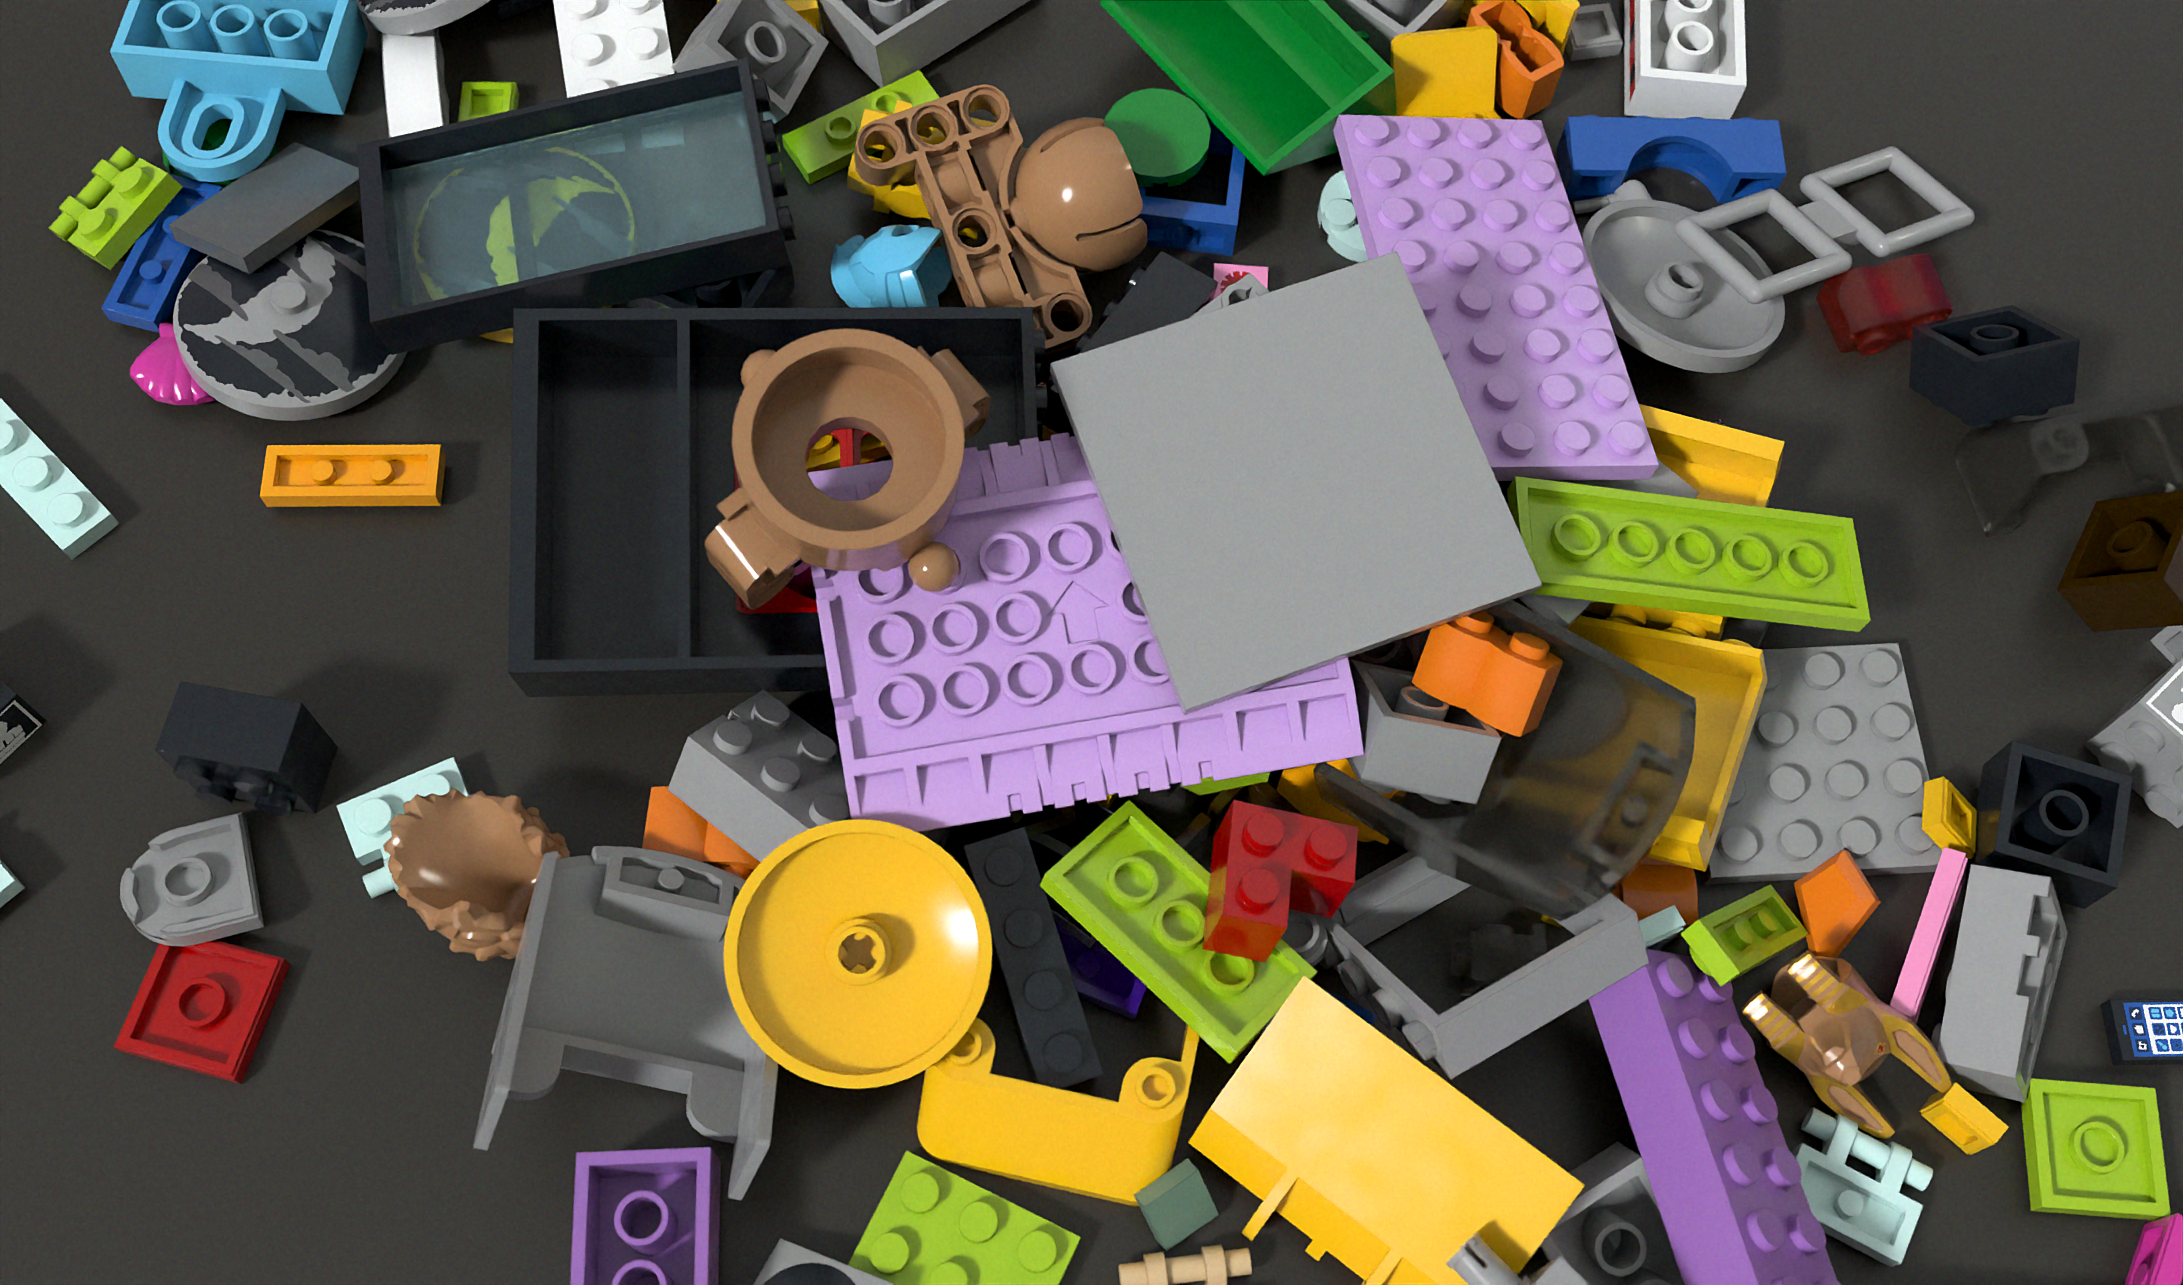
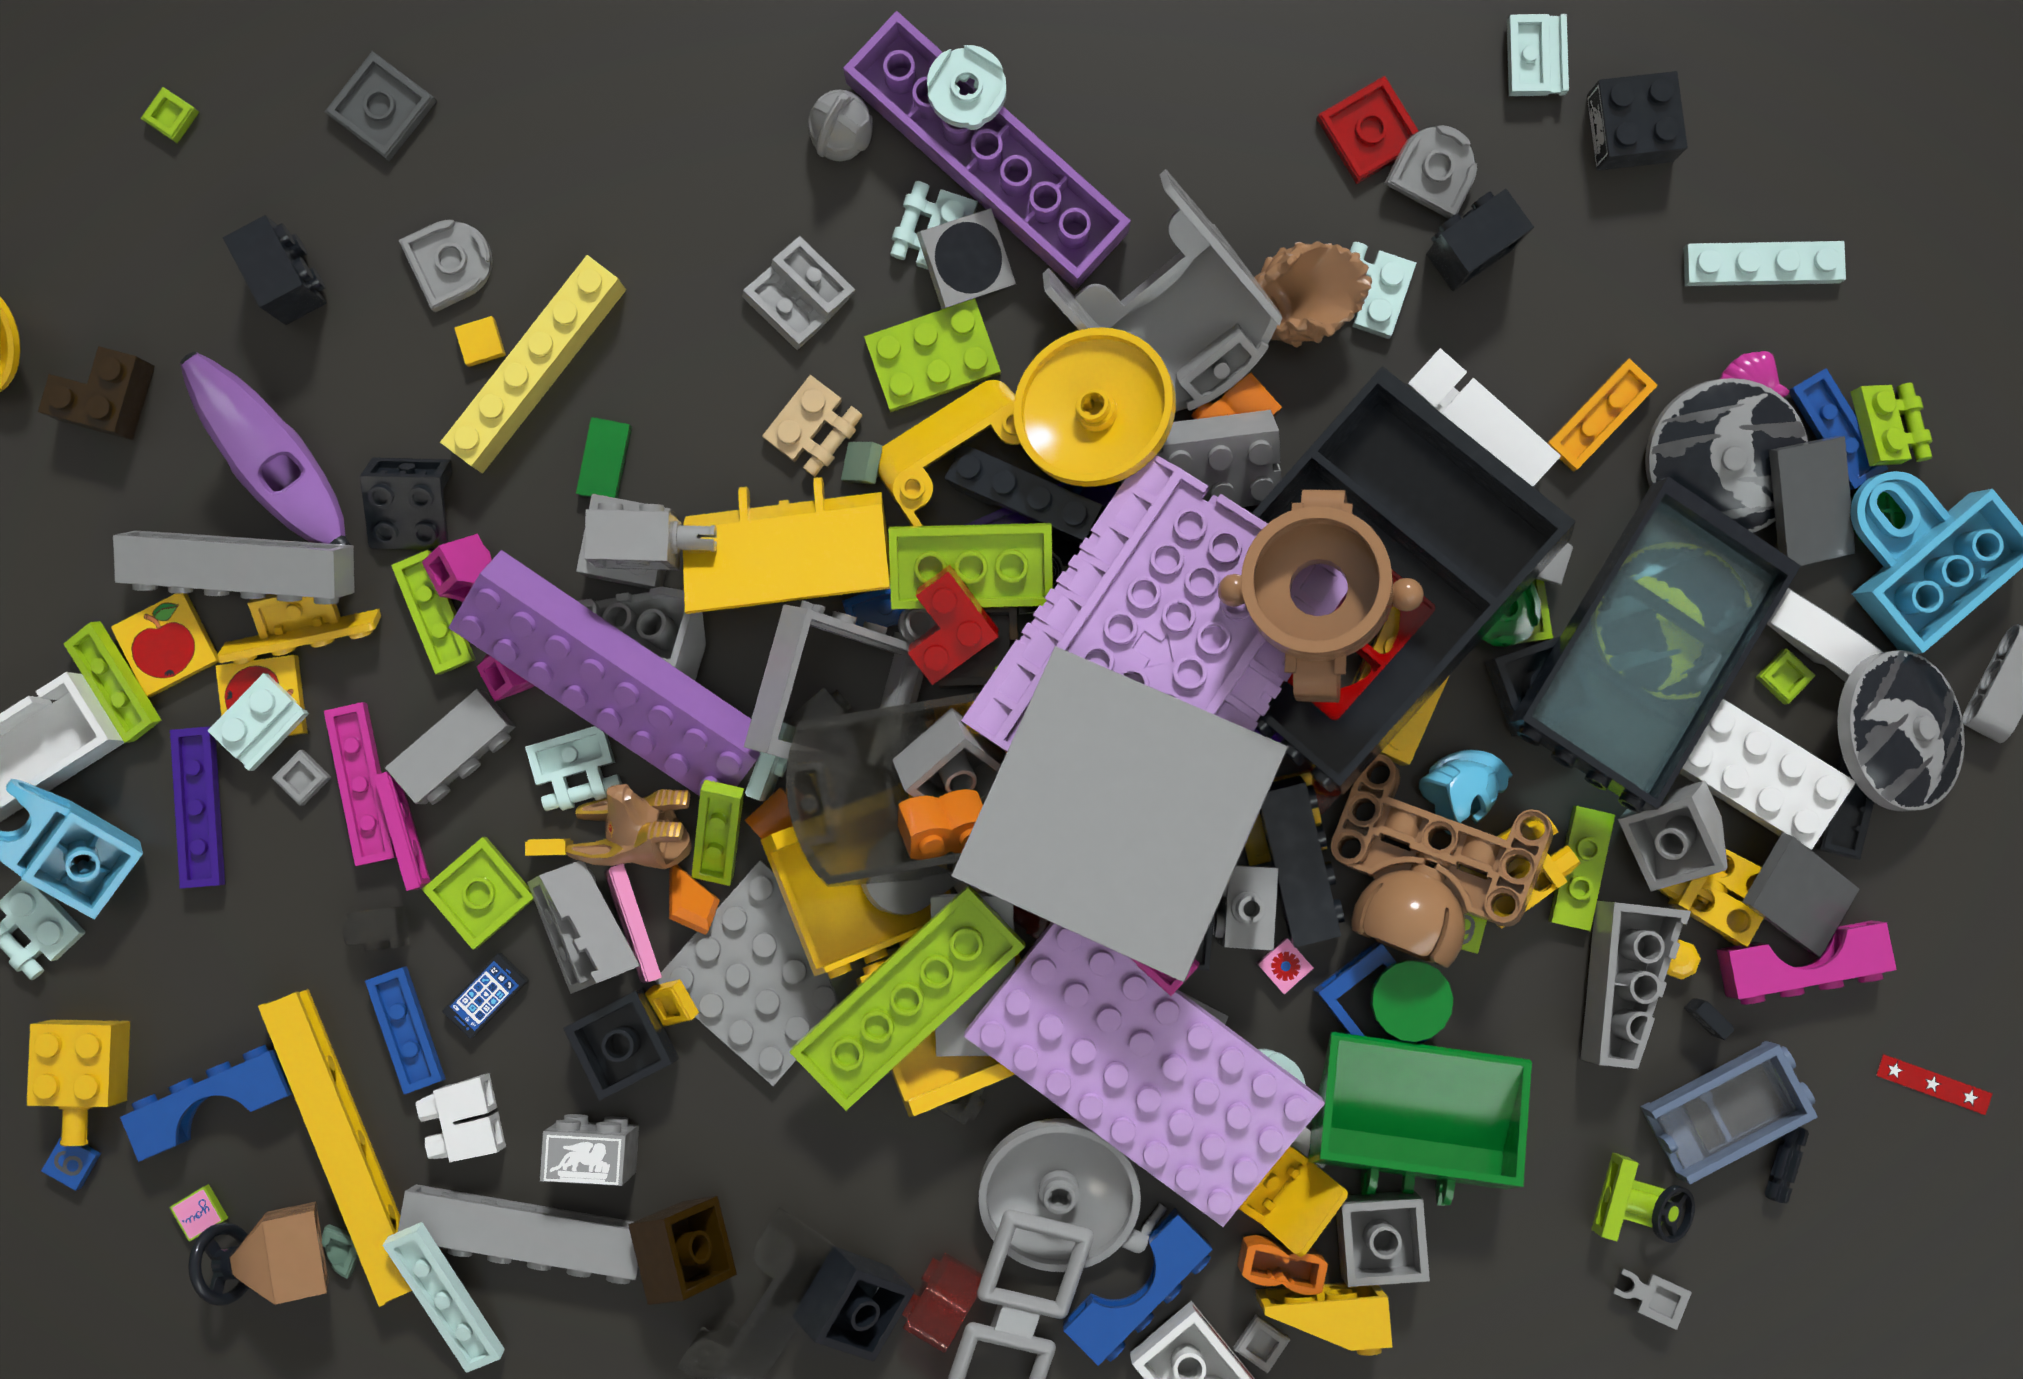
camera: 140 degrees right, 20 degrees up
none -> white piece [1407,348,1561,486]

